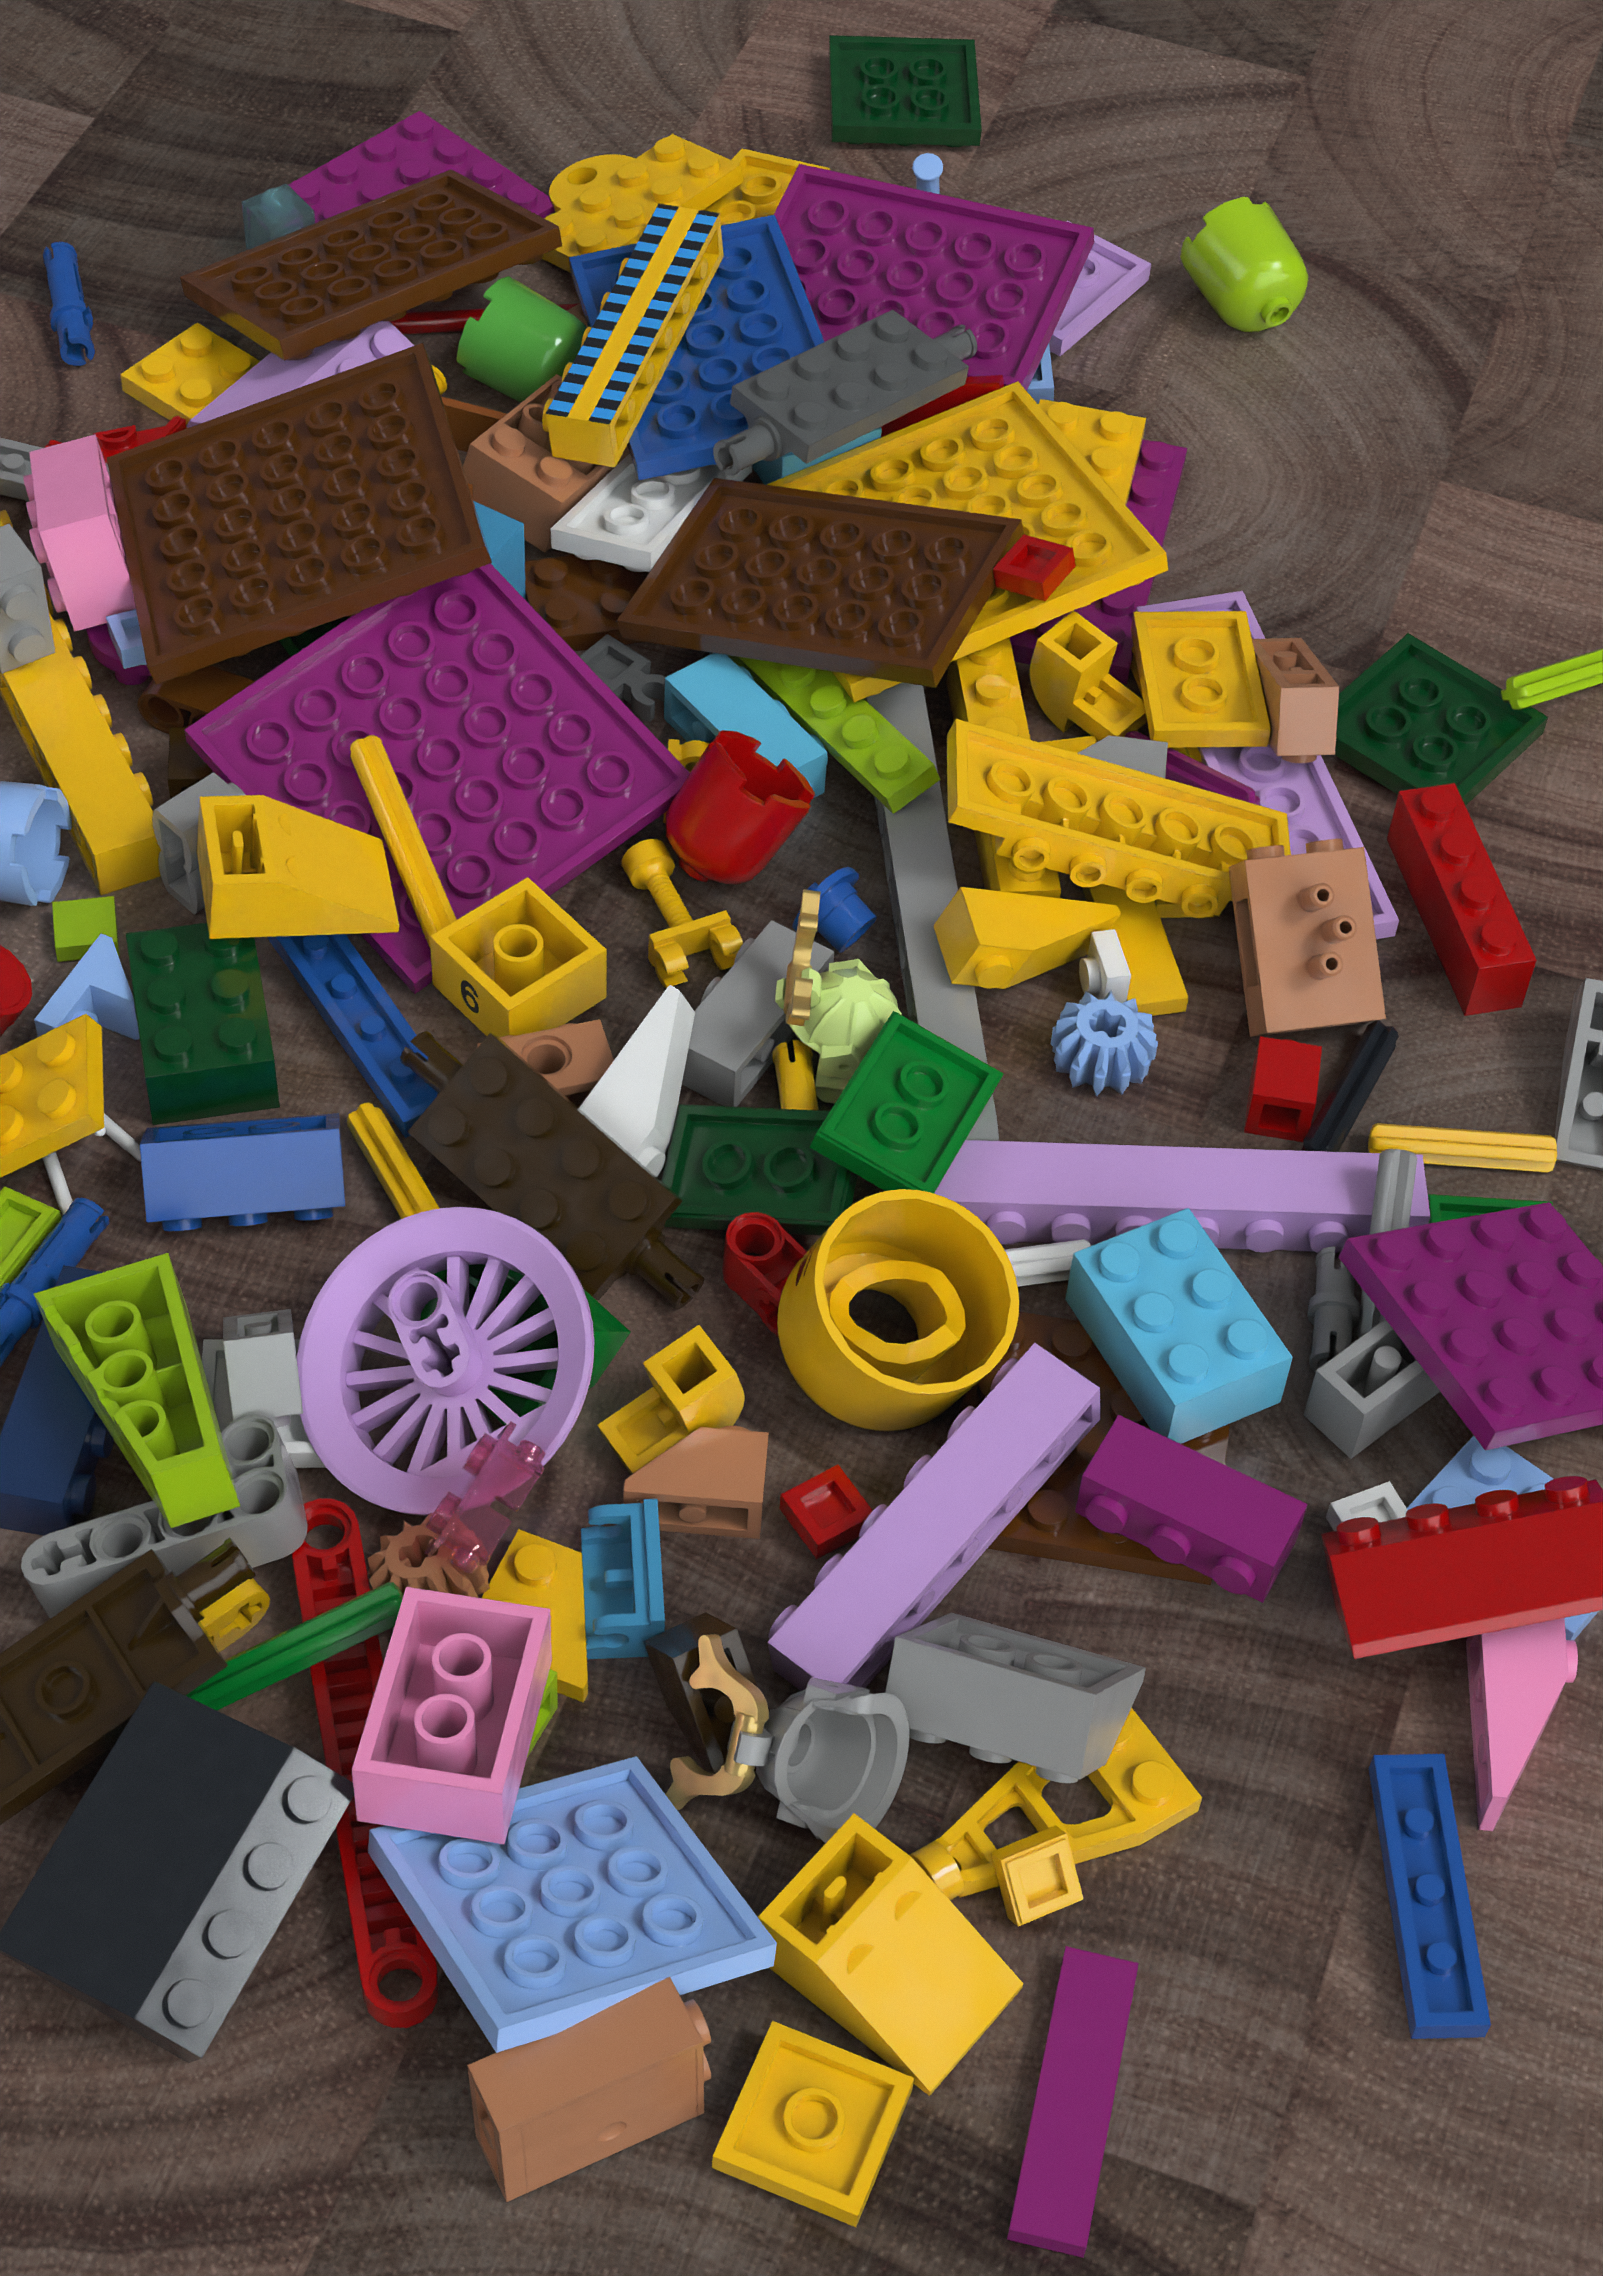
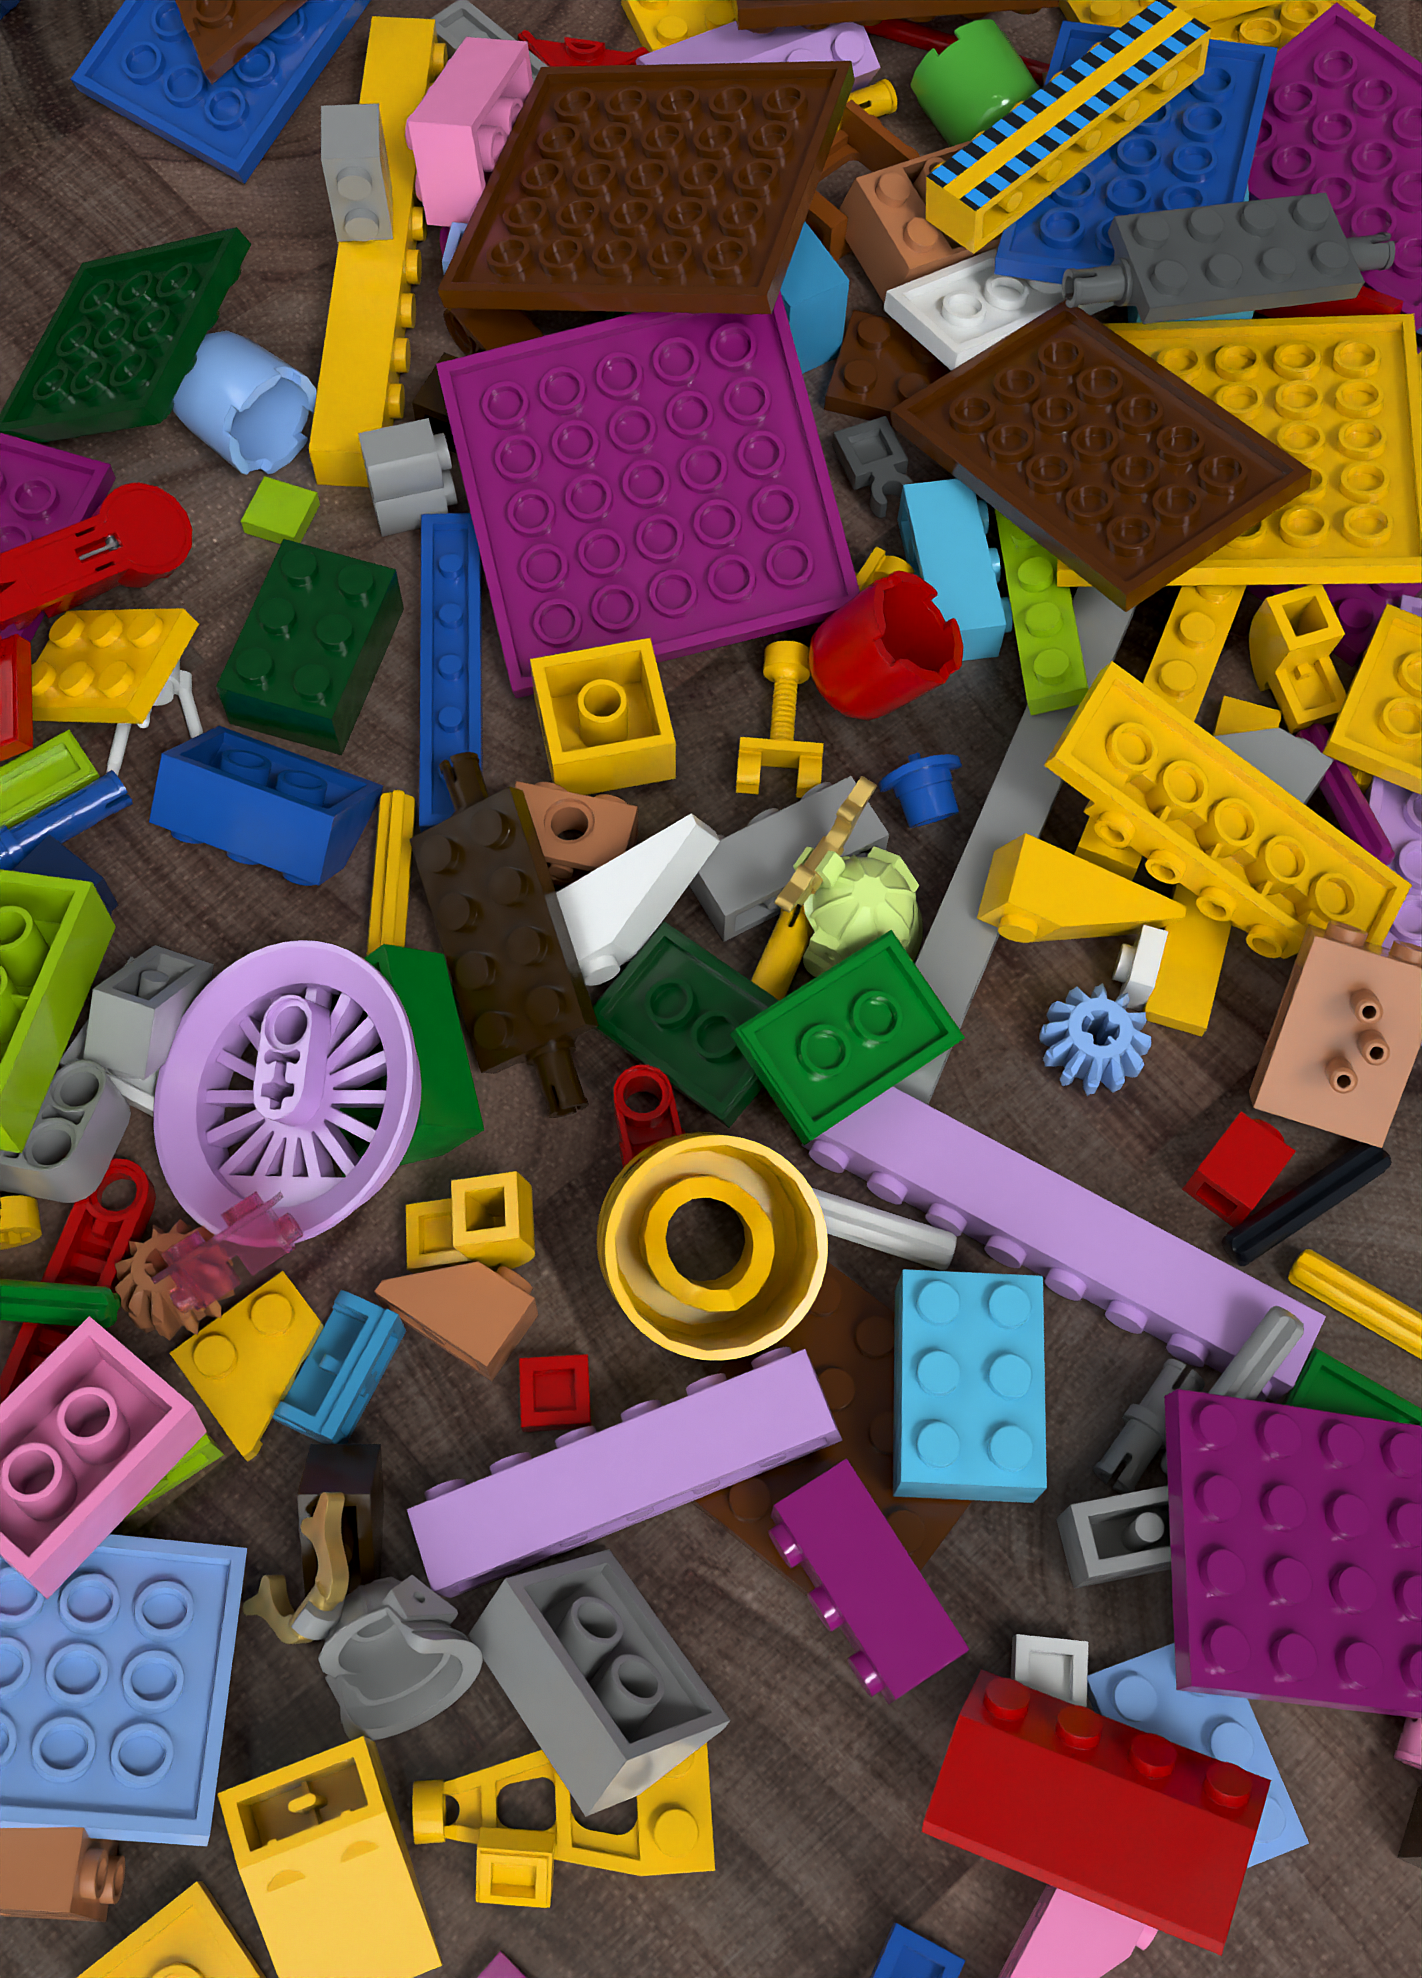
camera: 30 degrees right, 15 degrees up
light blue slope [34,934,140,1040] -> none
yellow slope [197,795,399,939] -> none
yellow axle [350,735,457,947] -> none
red plate [993,534,1076,601] -> none

